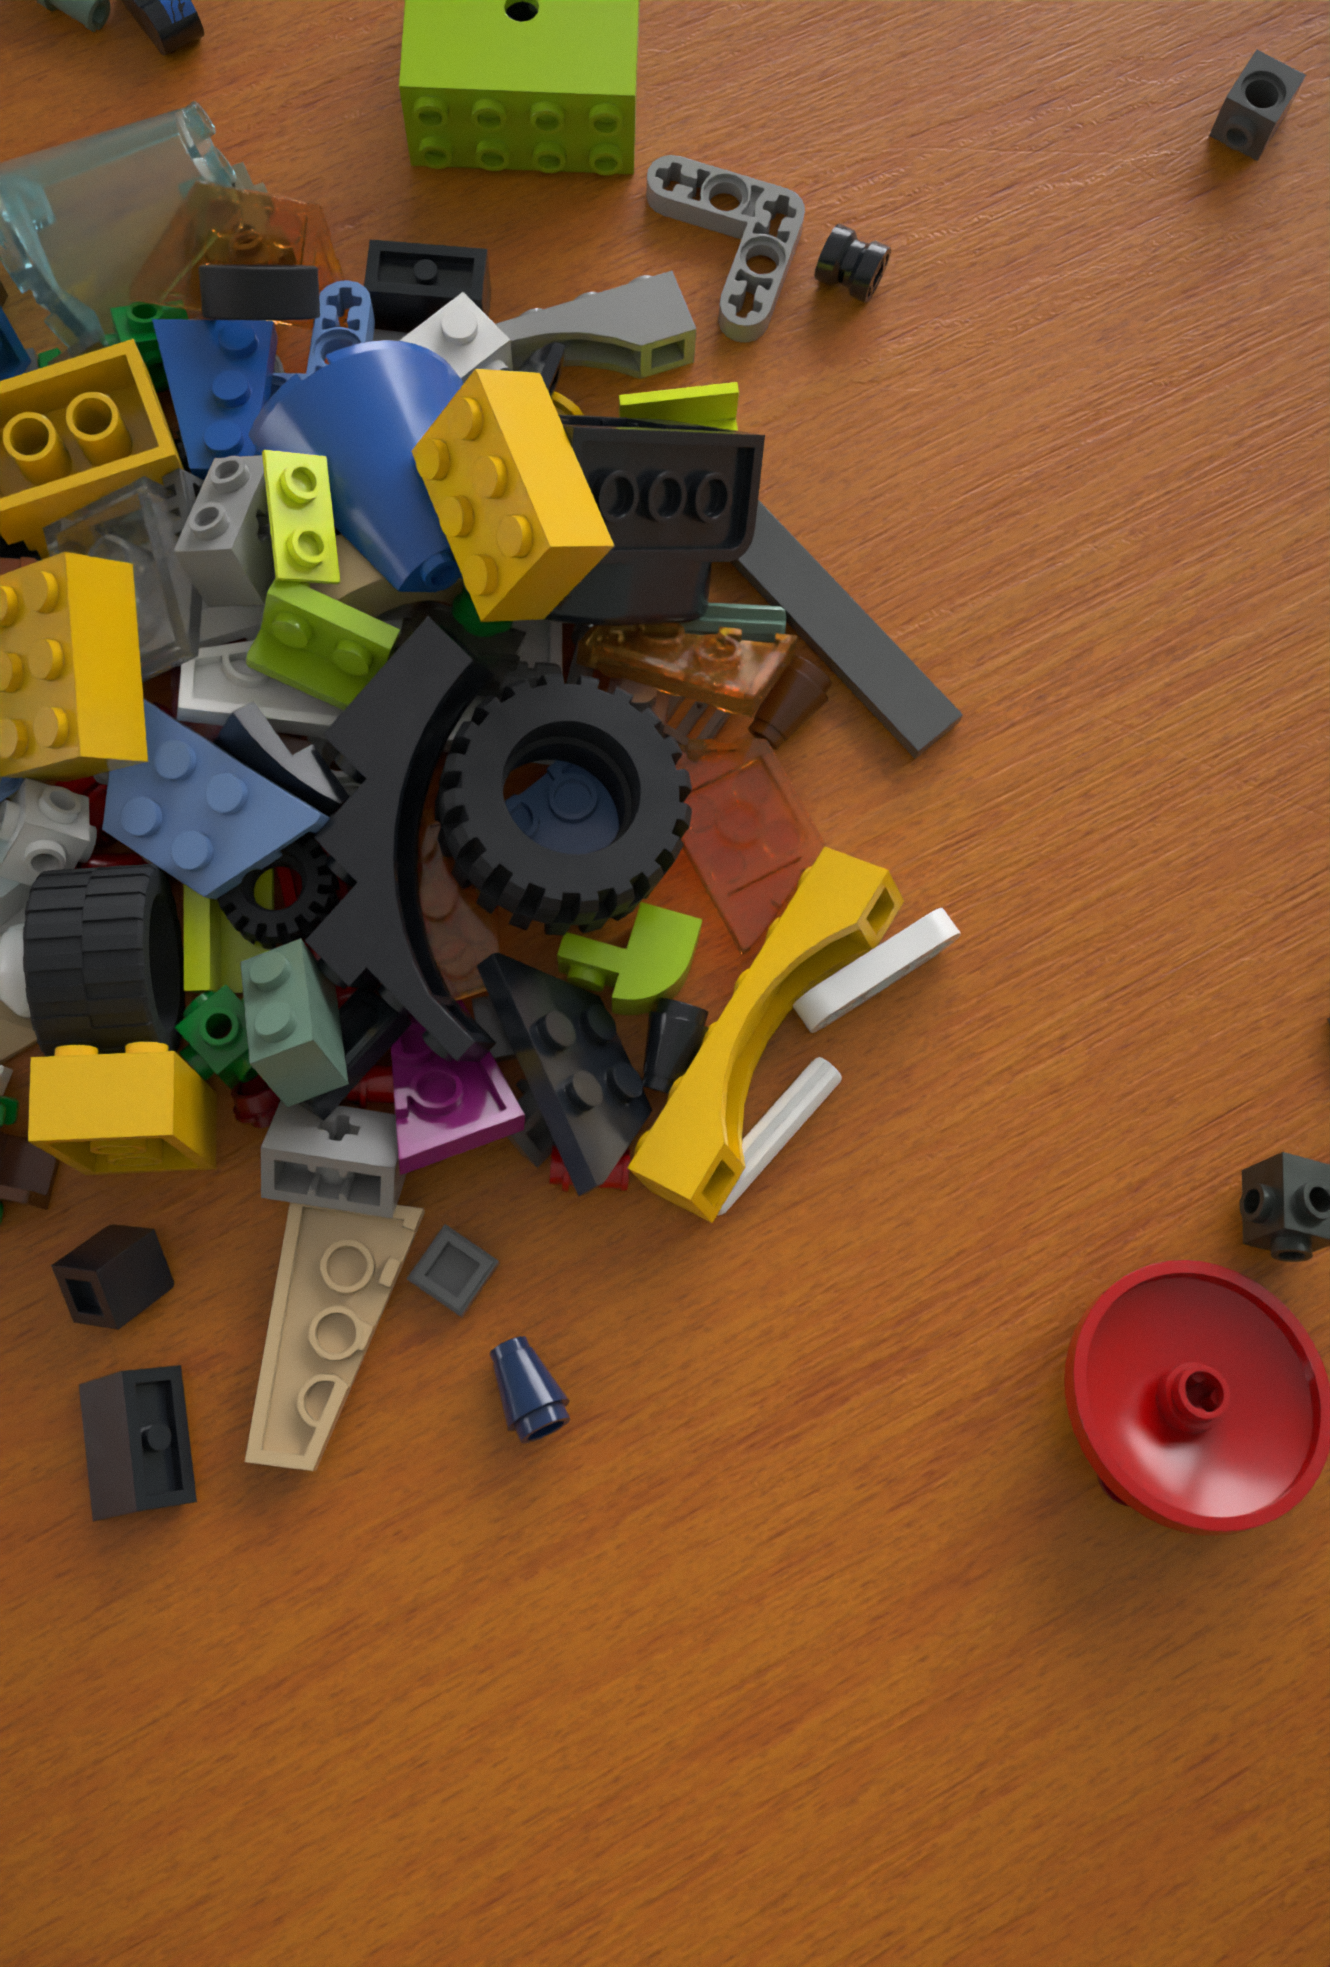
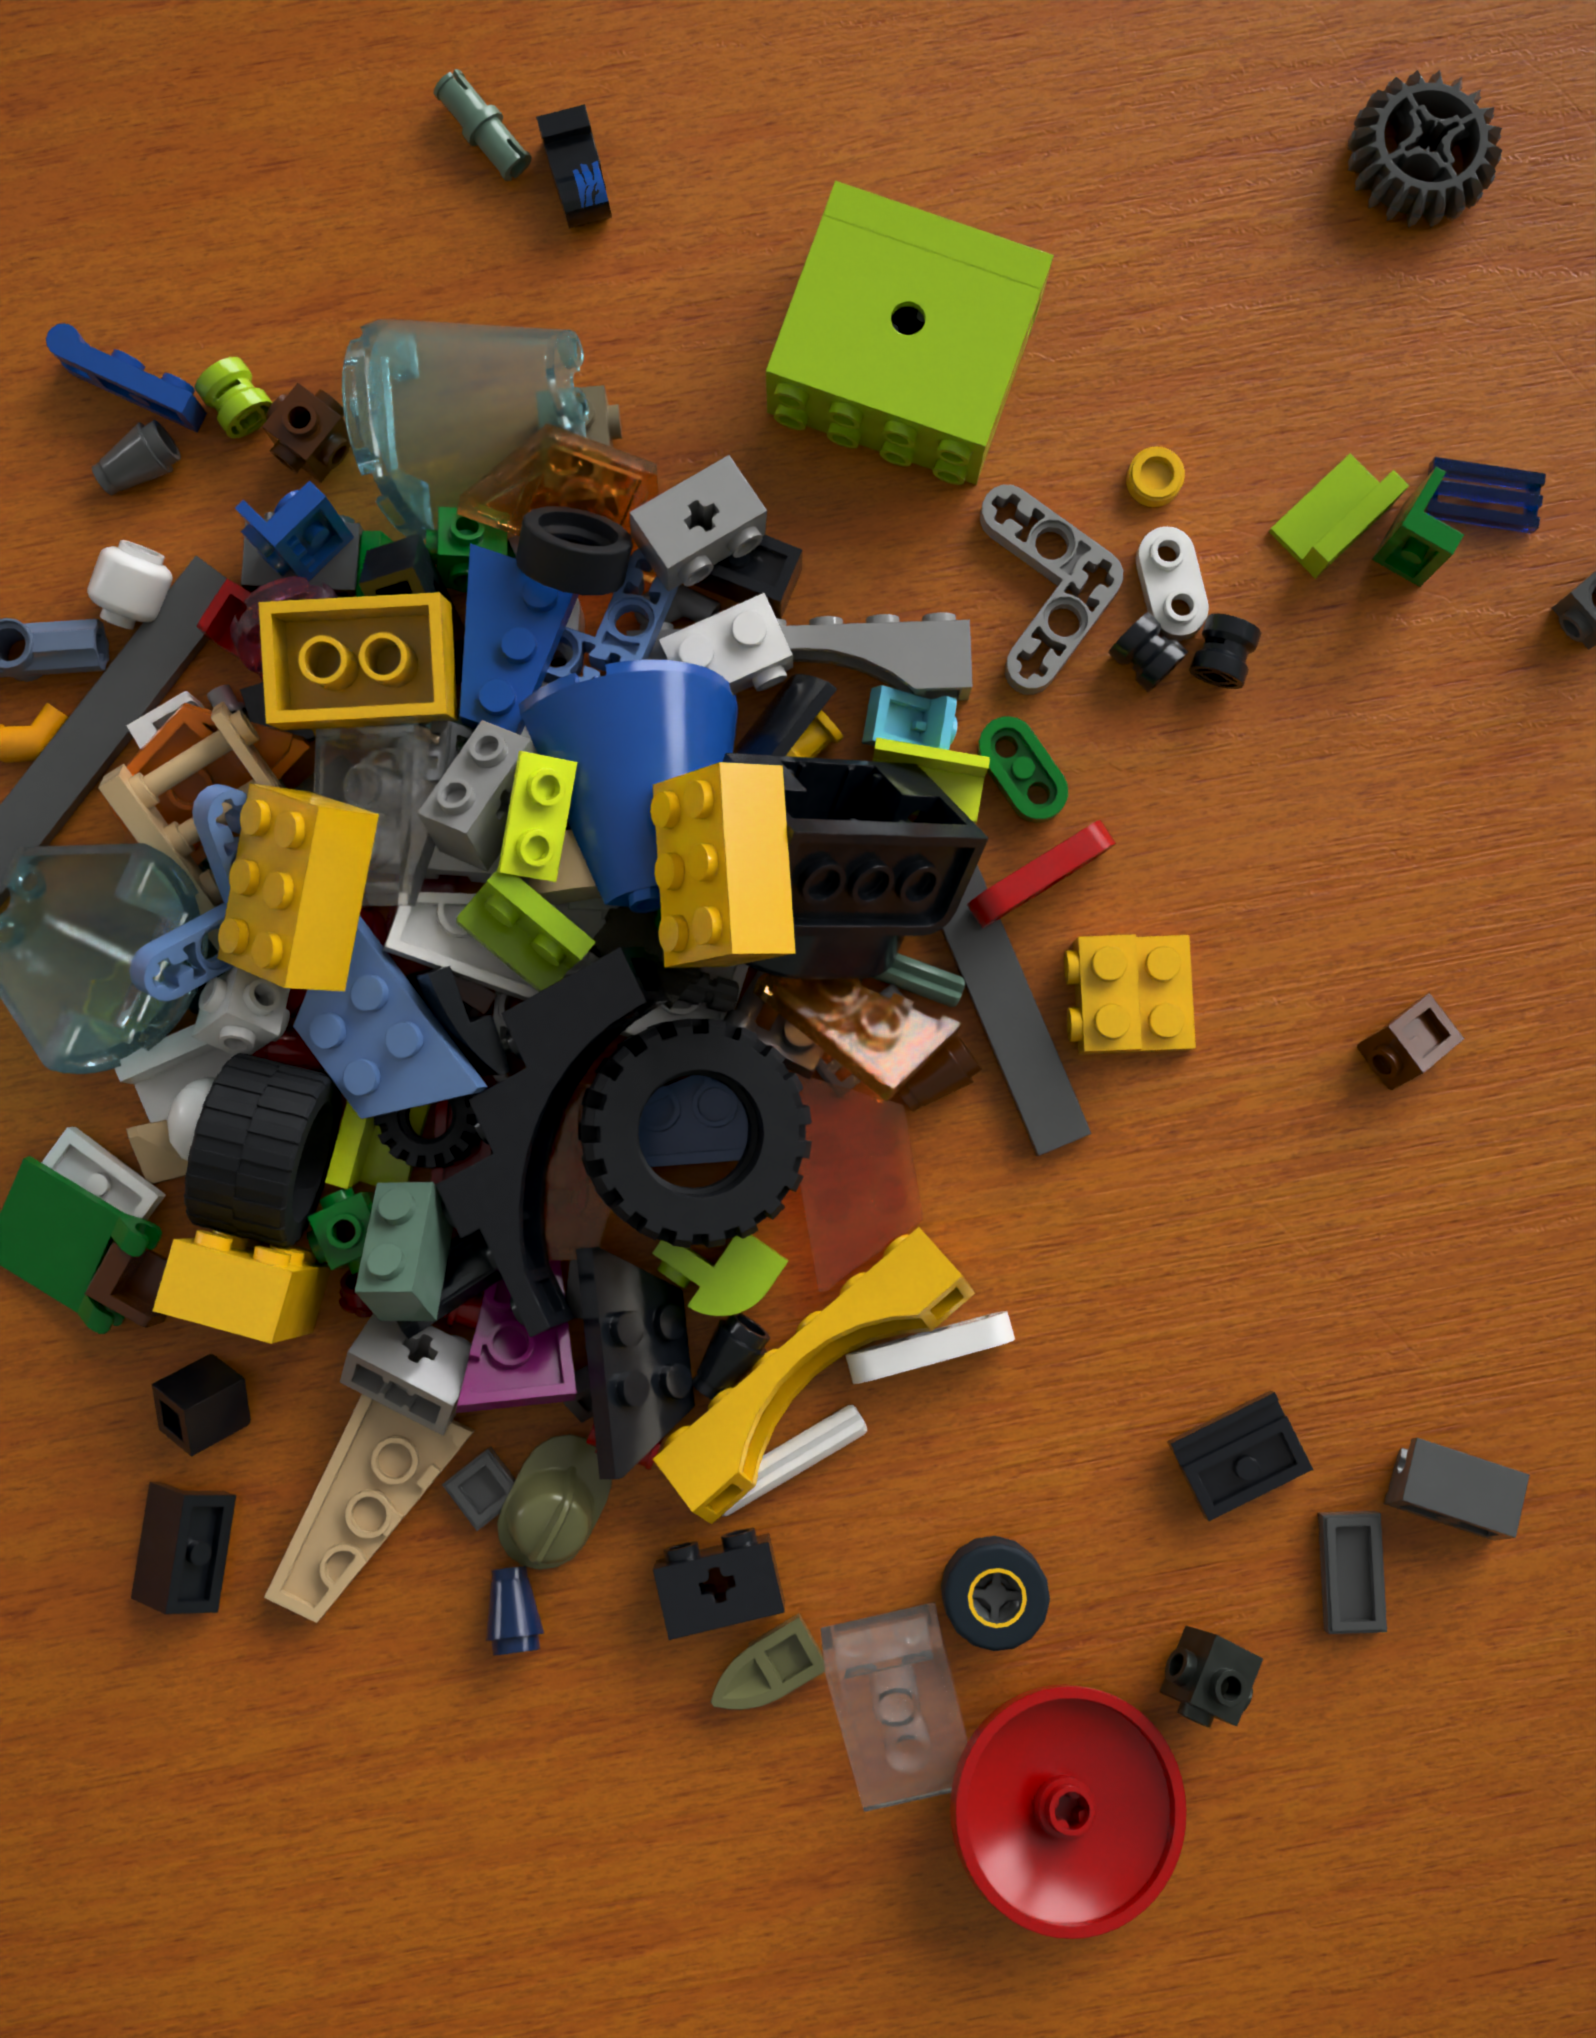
camera: 25 degrees right, 10 degrees up
none -> olive piece [497,1434,612,1570]
none -> light grey brick [630,455,767,592]
none -> black brick [653,1528,785,1640]
none -> olive plate [711,1613,829,1710]
none -> clear slope [821,1602,968,1812]
none -> medium azure bracket [862,685,957,750]
none -> black wheel [941,1536,1050,1651]
none -> red beam [967,820,1116,929]
none -> green plate [977,716,1068,823]
none -> yellow plate [1064,934,1196,1055]
none -> yellow tile [1126,446,1185,507]
none -> white plate [1136,526,1209,641]
none -> black plate [1167,1391,1313,1521]
none -> black wheel [1189,614,1262,689]
none -> lime panel [1268,453,1409,579]
none -> reddish brown bracket [1357,993,1464,1090]
none -> green panel [1372,466,1464,587]
none -> clear blue tile [1424,457,1546,534]

